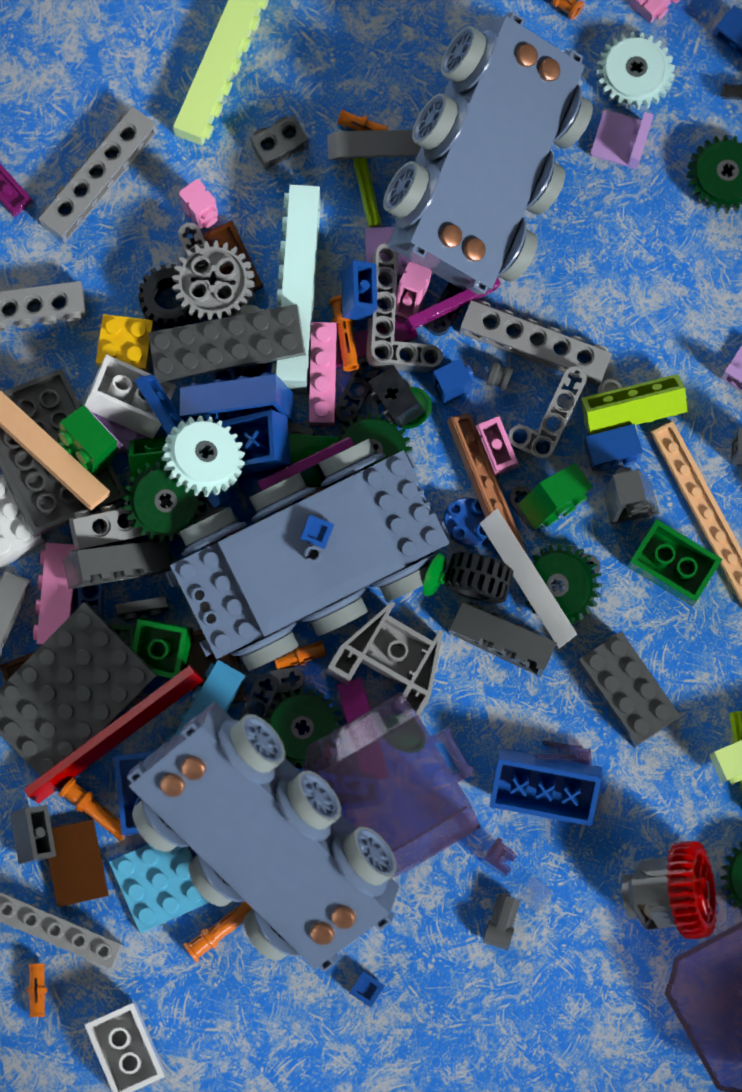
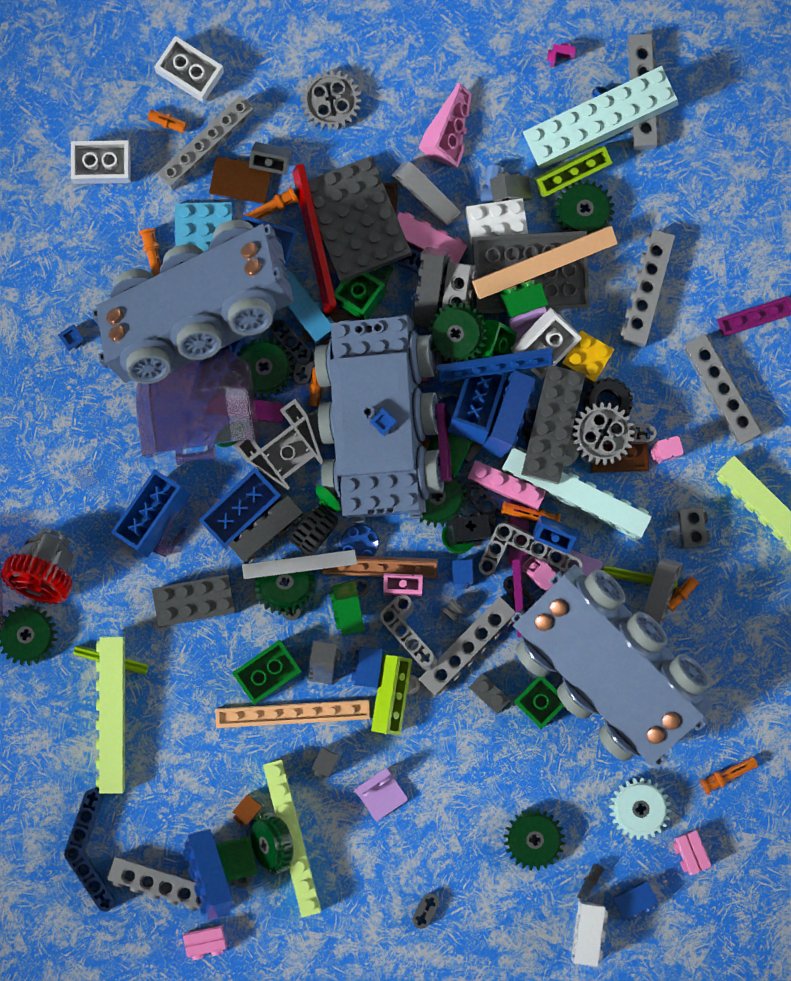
camera: 110 degrees right, 5 degrees up
dark grey plate [115,596,169,621] -> none
light aqua gear [162,416,245,497] -> none
clear purple hinge [481,837,516,878] -> none
dark grey piece [483,894,520,951] -> none
lavender bracket [590,110,654,170] -> none
none -> blue brick [198,468,282,550]
none -> dark grey beam [308,409,324,446]
none -> dark grey brick [468,673,510,714]
none -> green brick [513,676,564,729]

